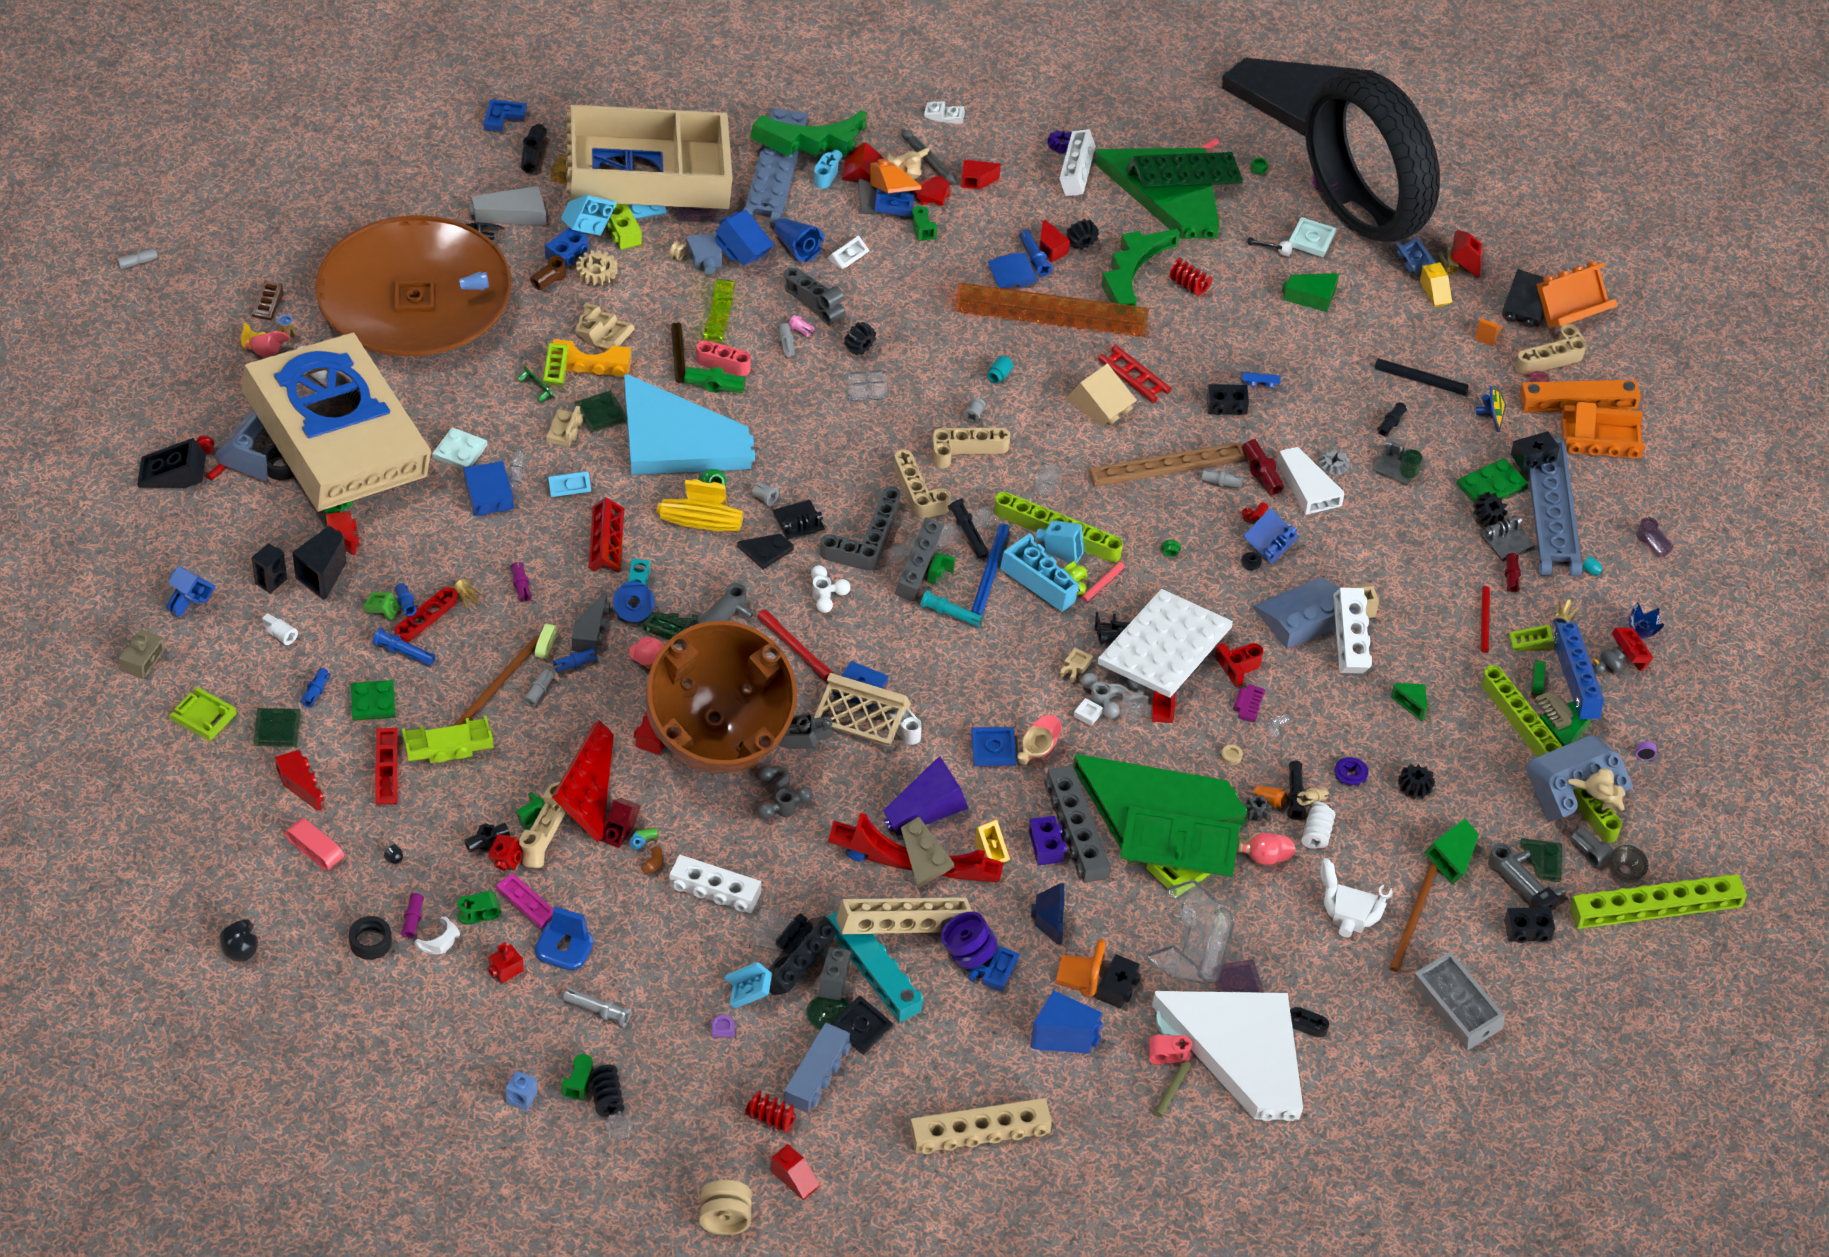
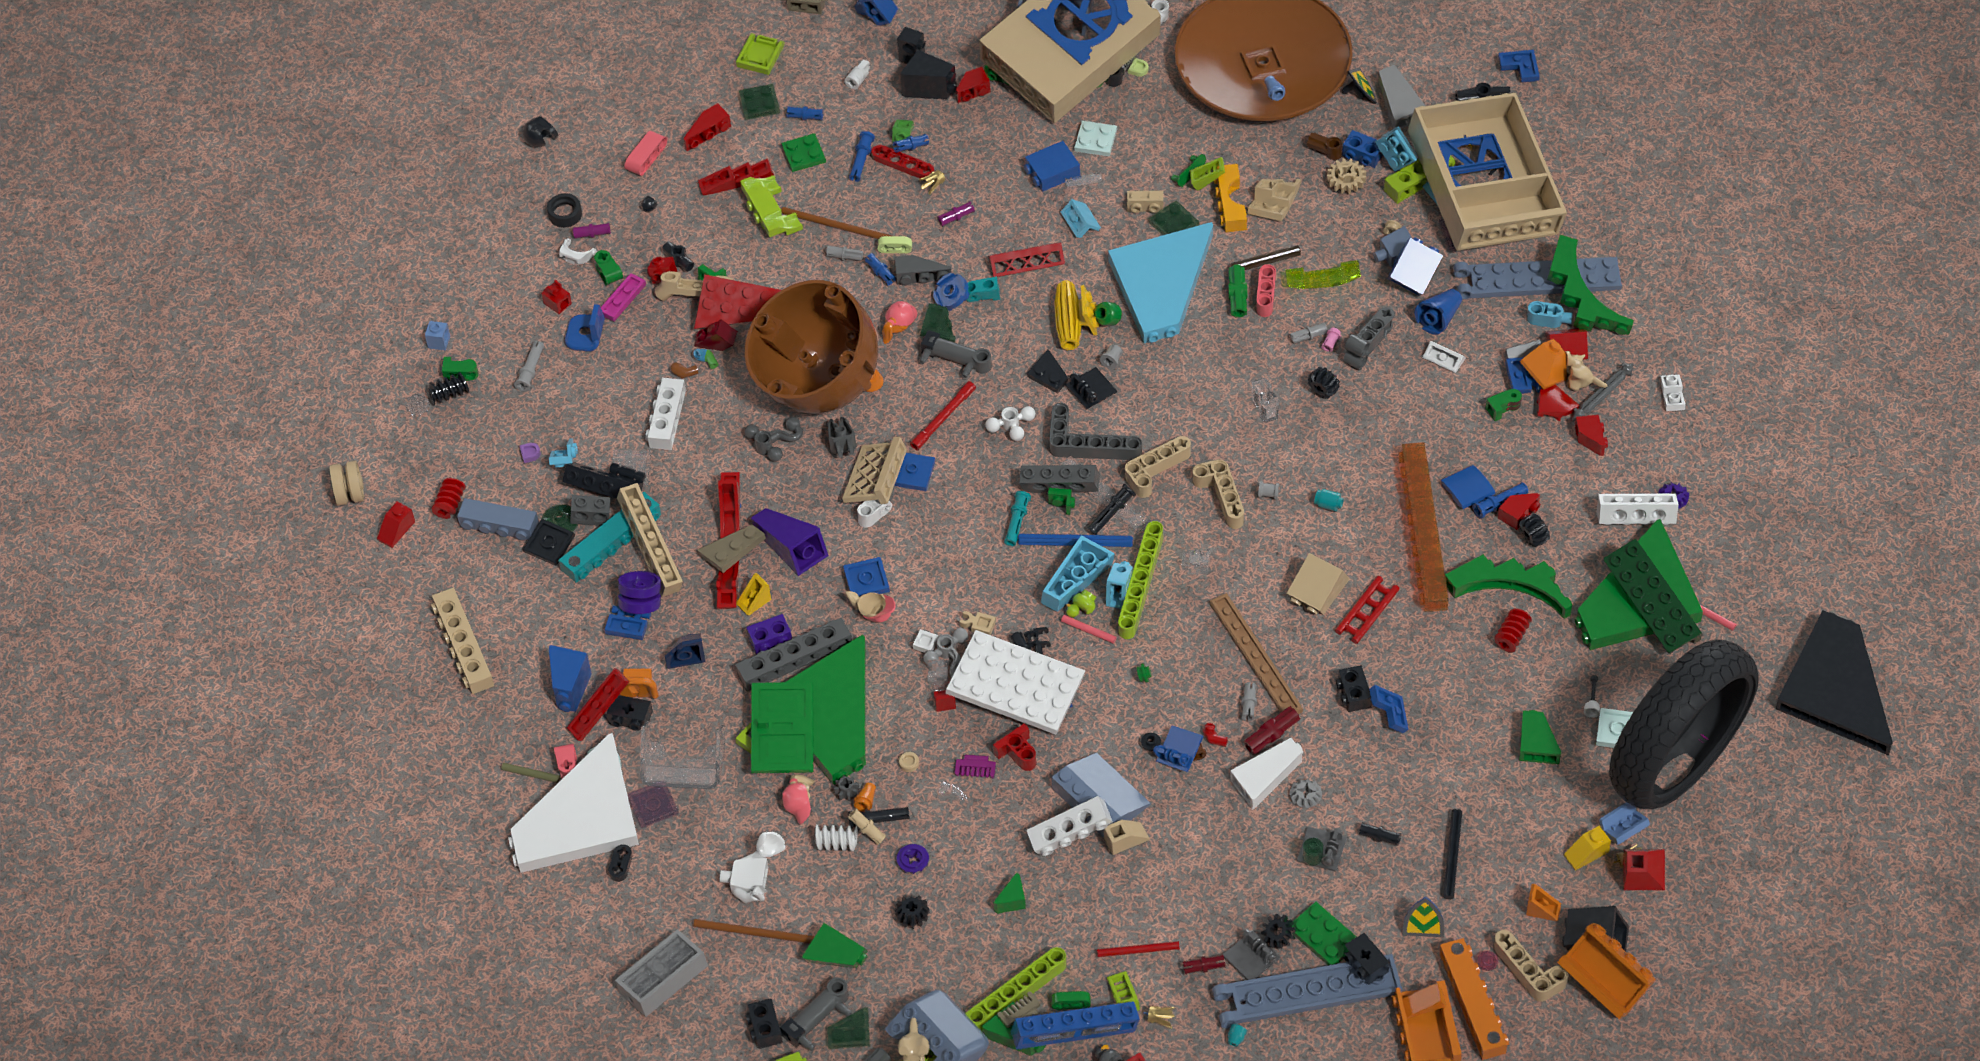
camera: 85 degrees right, 5 degrees up
none -> red tile [567,668,630,741]

